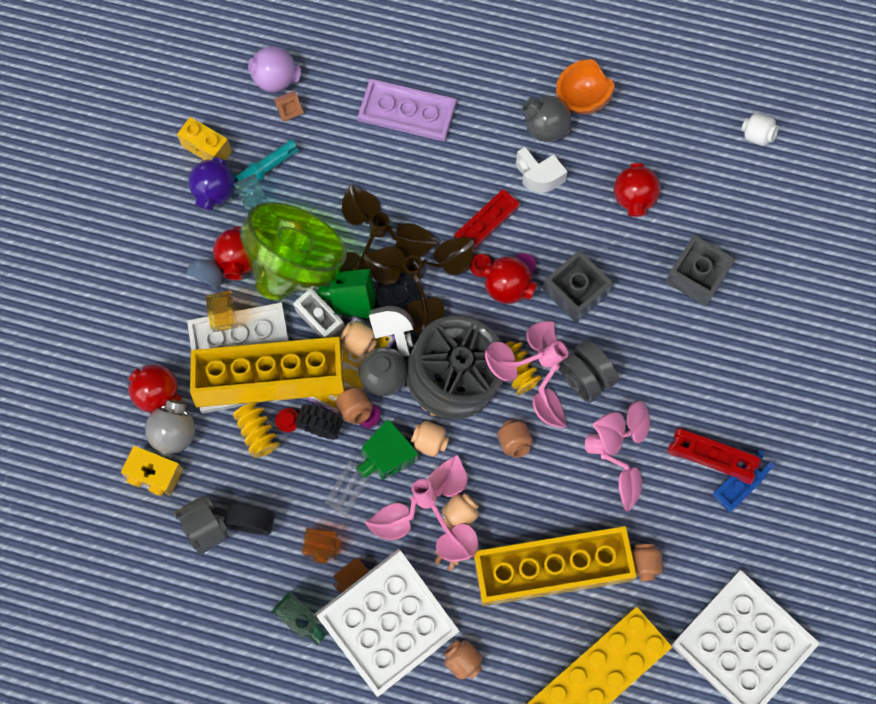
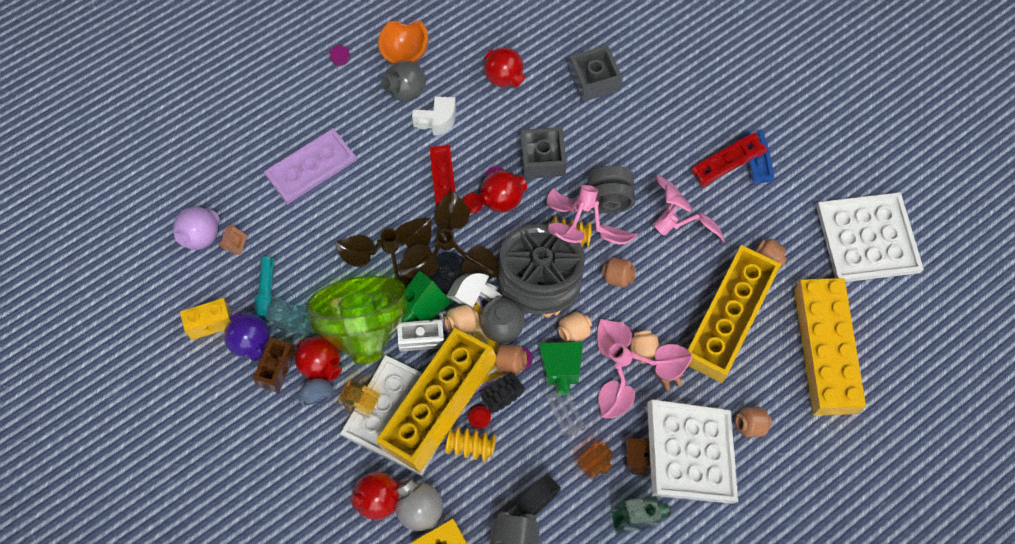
camera: 55 degrees left, 5 degrees down
none -> reddish brown brick [252,337,296,393]
none -> magenta tile [329,45,350,66]

